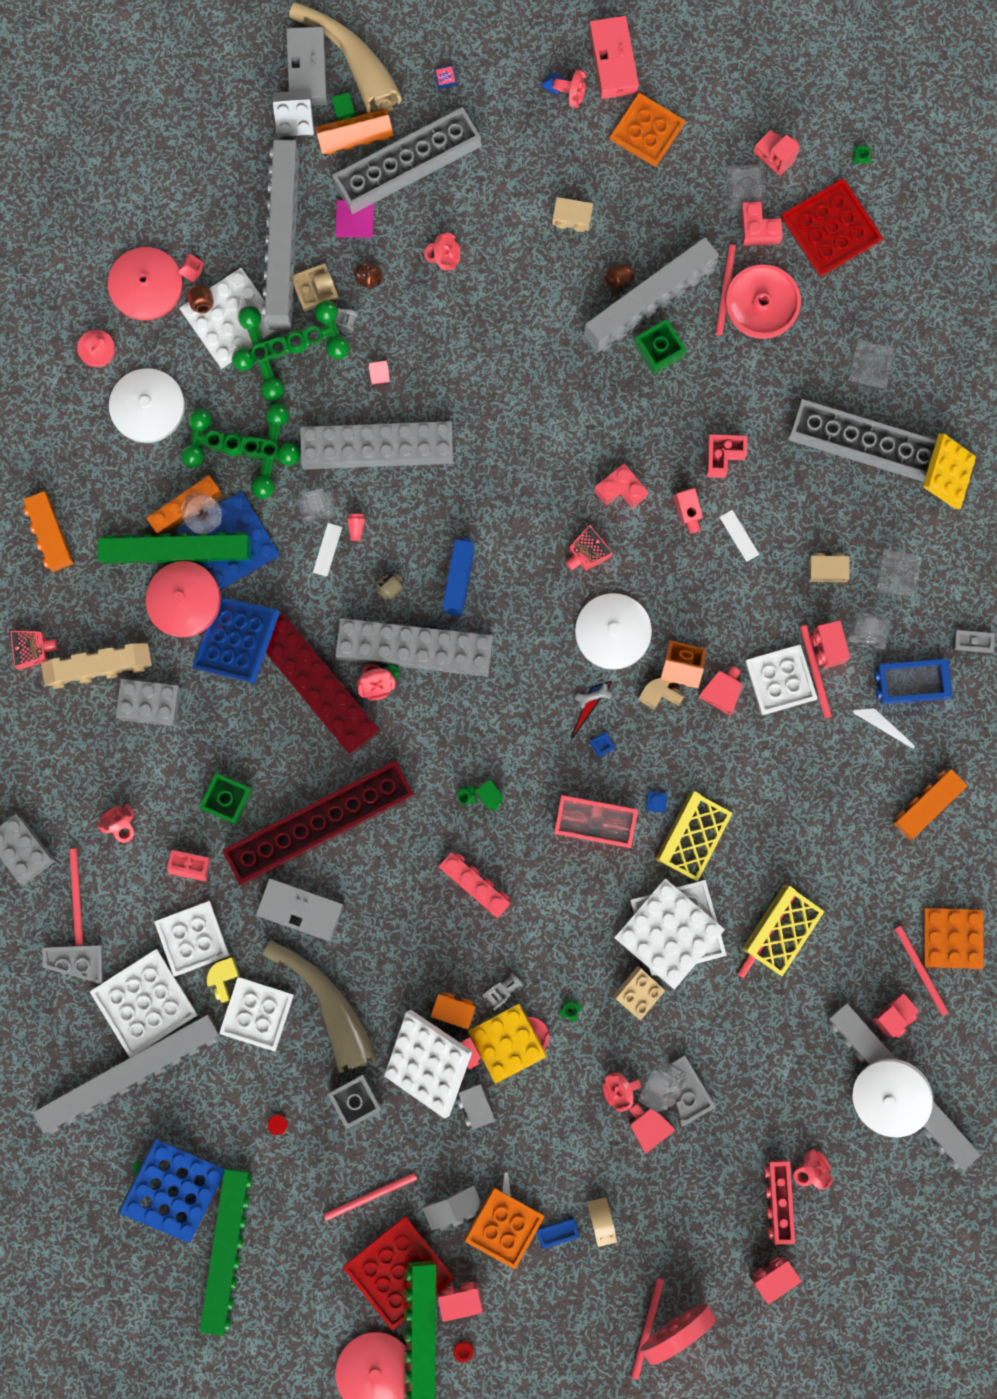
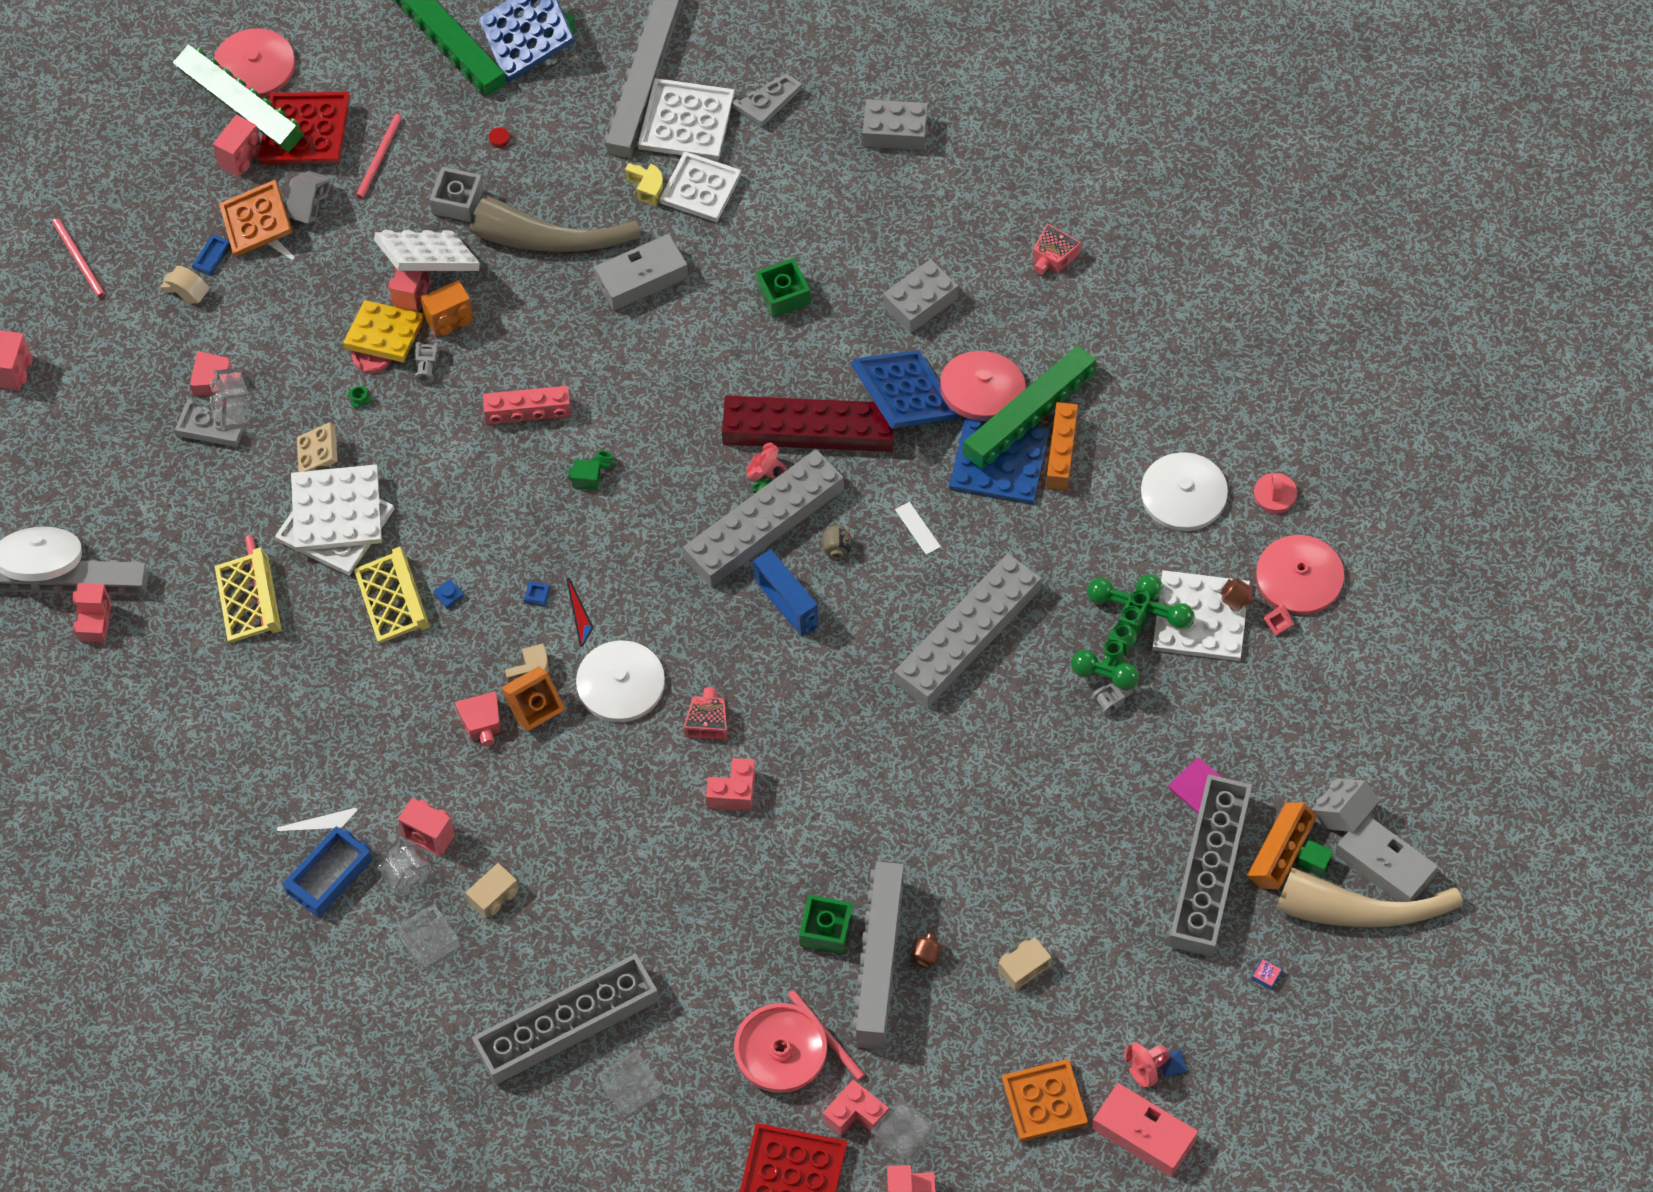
camera: 135 degrees right, 20 degrees down
orange brick [23,491,74,572] -> none
tan brick [41,643,152,689] -> none
coral piece [69,849,83,946] -> none
coral tile [97,804,135,843] -> none
coral hinge [167,850,210,882] -> none
clear brick [180,492,222,534] -> none
green piece [181,403,301,499] -> none
white plate [219,977,294,1052] -> none
dark red brick [222,761,414,886] -> none
light grey brick [262,140,299,330] -> none
tan plate [294,263,339,312] -> none
clear brick [295,487,338,524] -> none
coral cone [347,514,365,541] -> none
copper head [354,262,383,289] -> none
slope [369,361,390,385] -> none
coral tile [424,232,460,271] -> none
red tile [453,1341,473,1363] -> none
light grey brick [456,1083,495,1130] -> none
clear brick [554,795,638,848] -> none
light grey piece [575,683,612,709] -> none
coral tile [603,1072,642,1112] -> none
coral brick [640,1303,717,1365] -> none
coral torso [672,488,703,534] -> none
coral brick [706,435,747,478] -> none
white sticker [720,510,759,562] -> none
white plate [745,644,818,716] -> none
coral brick [764,1160,795,1245] -> none
coral tile [793,1149,833,1190] -> none
coral piece [800,625,832,719] -> none
orange brick [893,769,968,840] -> none
coral piece [895,926,949,1016] -> none
yellow plate [923,434,976,509] -> none
orange plate [923,908,983,969] -> none
light grey plate [954,630,995,653] -> none

